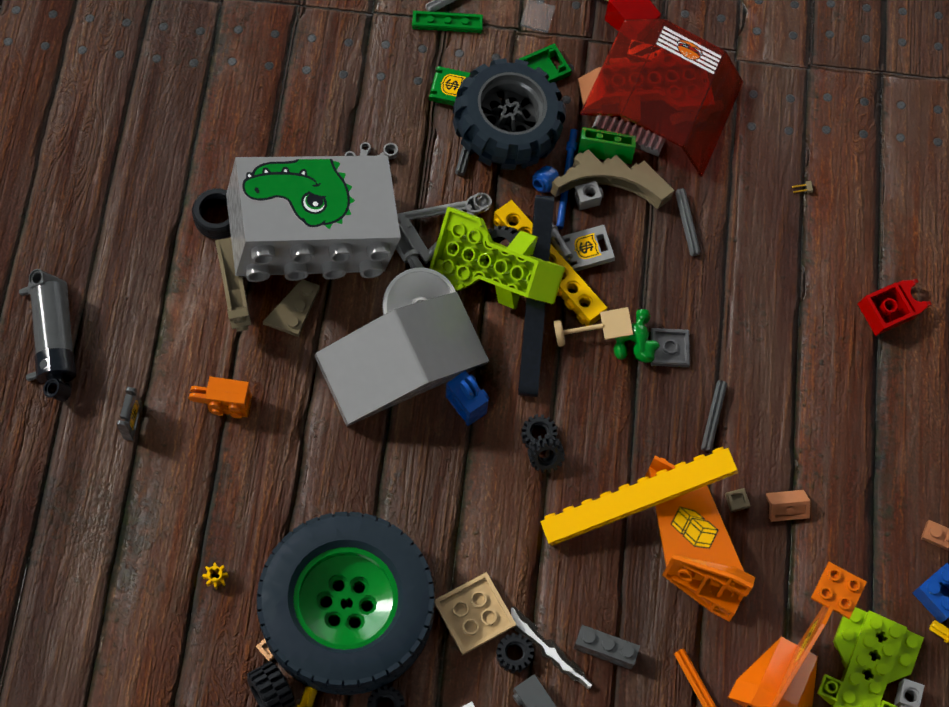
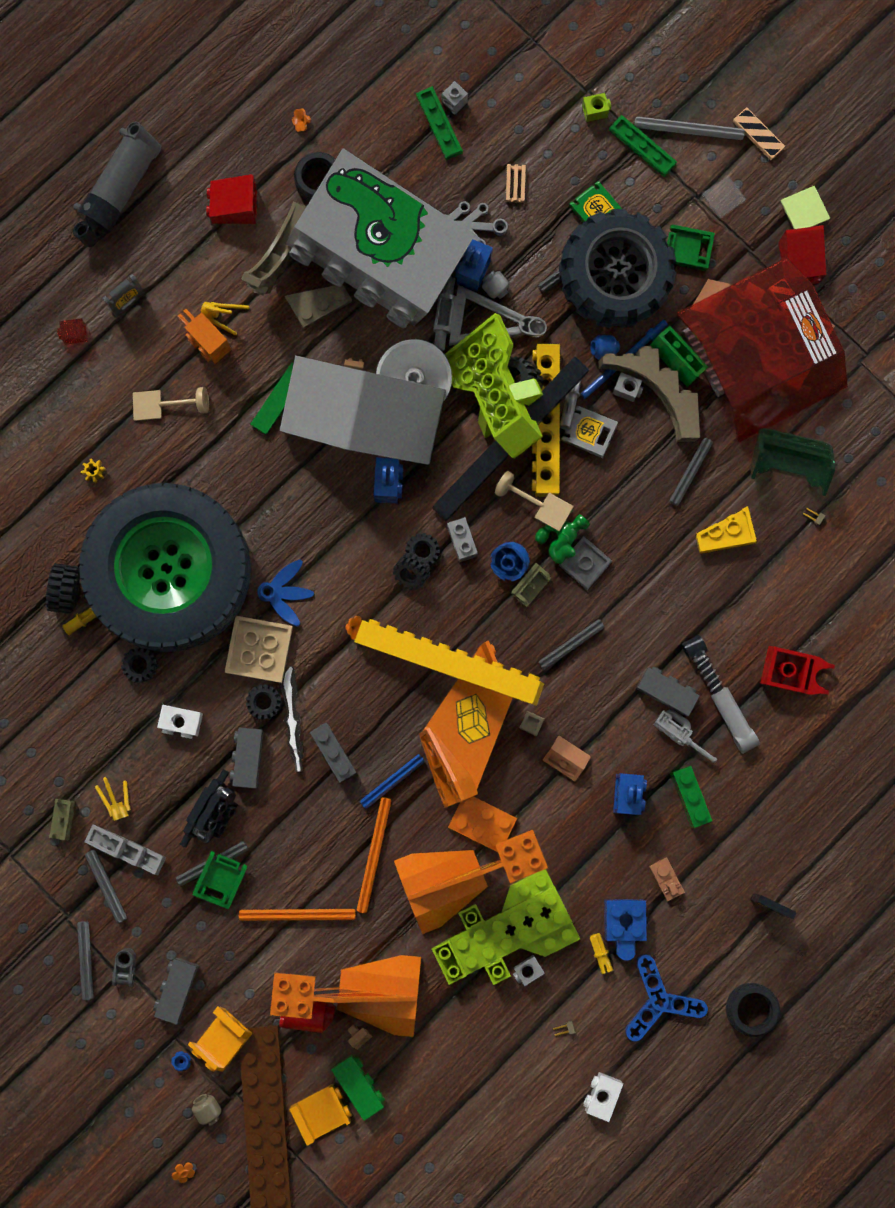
camera: 40 degrees right, 15 degrees up
none -> clear red brick [57,318,88,345]
none -> tan piece [133,387,209,421]
none -> yellow plant [201,302,250,335]
none -> red slope [206,175,257,224]
none -> green tile [250,362,294,435]
none -> blue plant [257,560,314,627]
none -> orange plant [292,109,311,132]
none -> orange plant [345,616,362,640]
none -> blue axle [360,754,425,809]
none -> green tile [416,86,463,160]
none -> light grey brick [441,81,468,115]
none -> light grey brick [447,517,478,563]
none -> orange plate [448,796,517,852]
none -> blue brick [455,239,493,293]
none -> light grey head [482,271,509,299]
none -> blue cylinder [490,542,530,581]
none -> light nougat tile [506,164,526,203]
none -> olive hinge [511,563,551,607]
none -> lime brick [582,93,611,122]
none -> blue brick [613,773,647,815]
none -> dark grey brick [635,667,699,717]
none -> light grey piece [653,710,717,763]
none -> green brick [670,766,712,828]
none -> piece [681,635,760,754]
none -> yellow wing [696,506,757,554]
none -> clear green windscreen [751,428,835,496]

